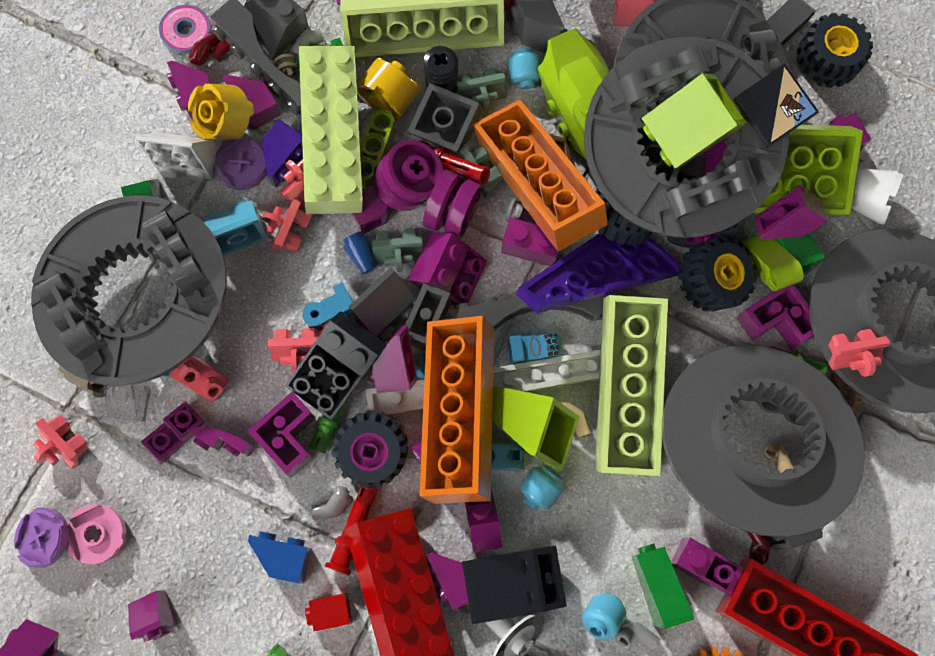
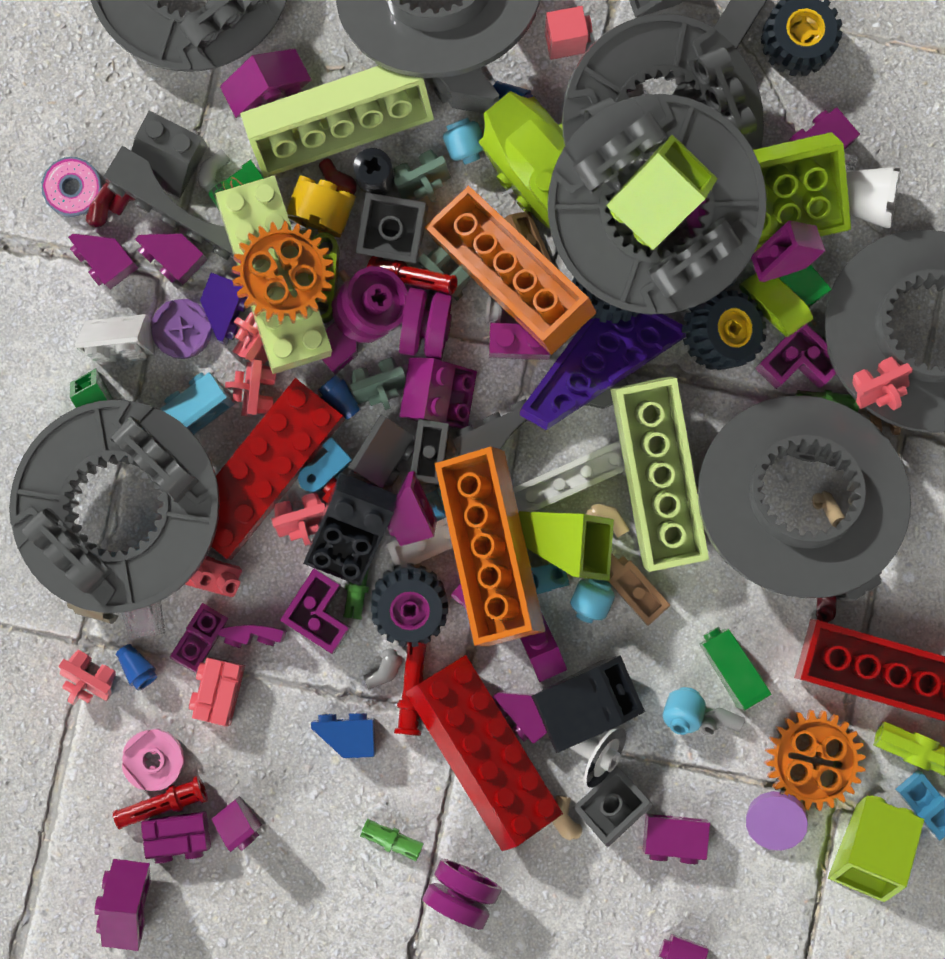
camera: 10 degrees left, 10 degrees up
medium lavender tile [14,507,69,568] -> none
yellow brick [188,83,254,140] -> none
dark tan bush [273,54,299,77] -> none
red brick [305,593,353,632] -> none
dark azure leg [508,333,563,365] -> none
magenta slope [671,537,744,595] -> none
tile [733,63,819,148] -> none
none -> red pin [113,775,208,830]
none -> blue cone [116,644,157,691]
none -> magenta brick [141,811,211,864]
none -> coral brick [189,657,246,726]
none -> red brick [211,378,345,560]
none -> orange gear [232,221,334,324]
none -> dark red arm [318,158,357,195]
none -> medium nougat hinge [608,553,671,626]

